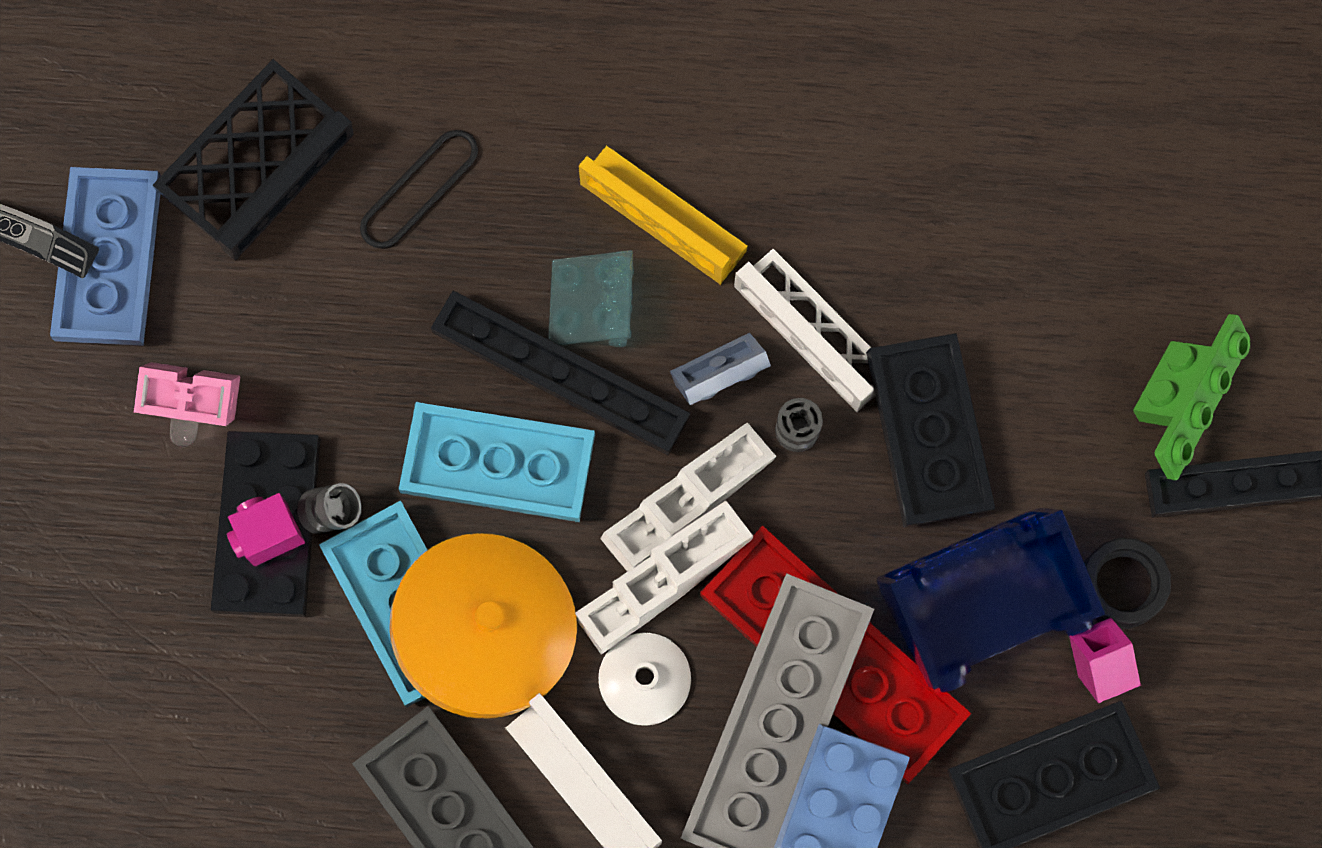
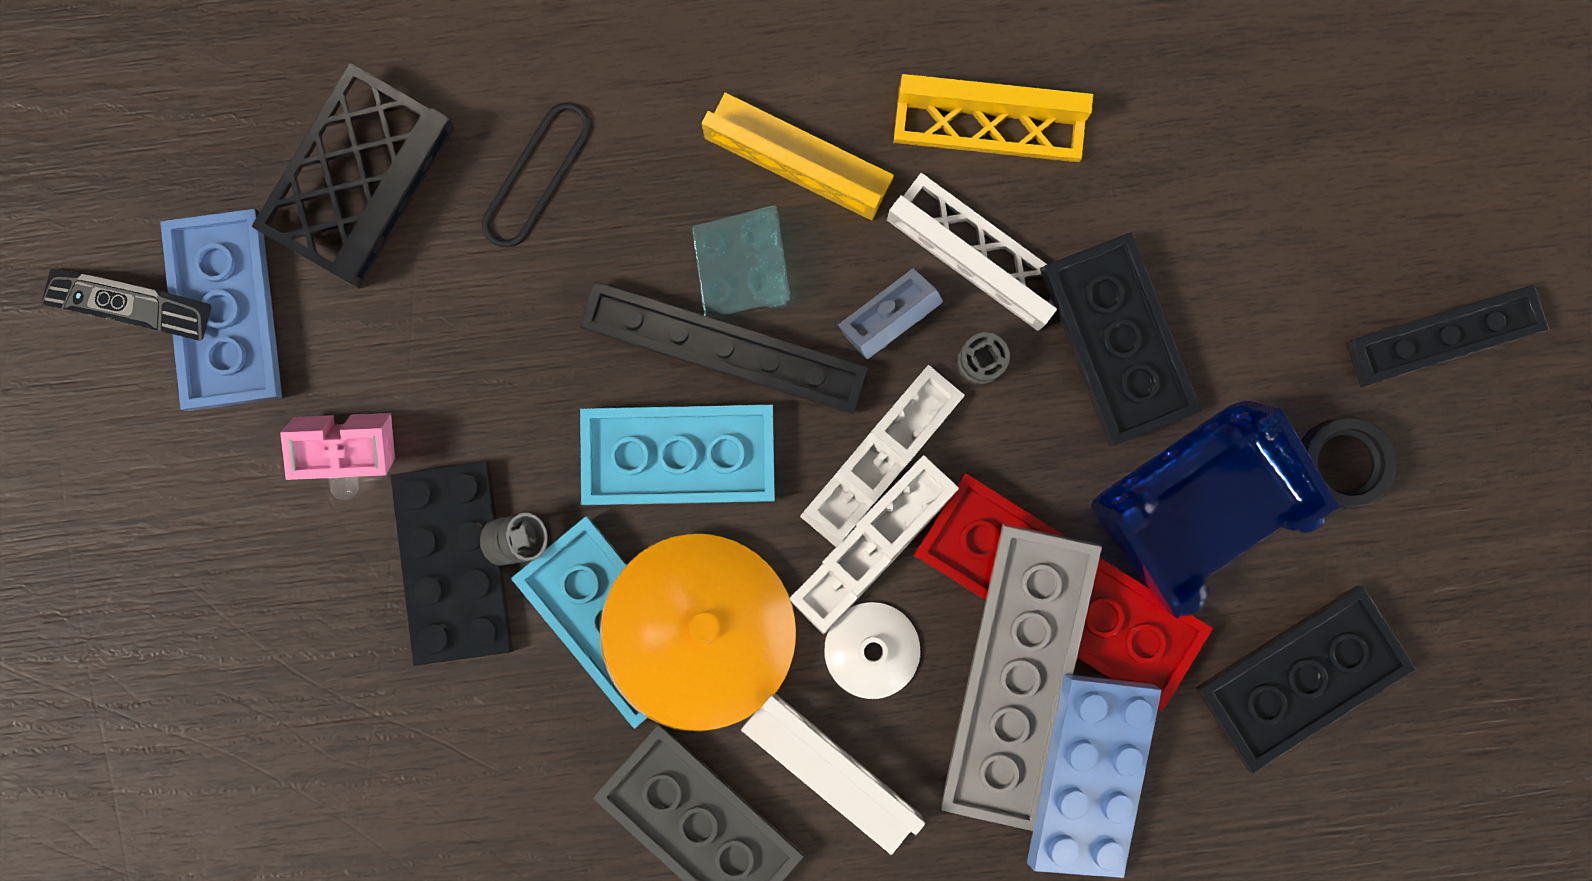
camera: 10 degrees left, 10 degrees up
dark pink brick [227,493,305,567] -> none
dark pink brick [1069,618,1141,703] -> none
bright green bracket [1133,314,1250,480] -> none
none -> yellow fence [893,74,1093,162]

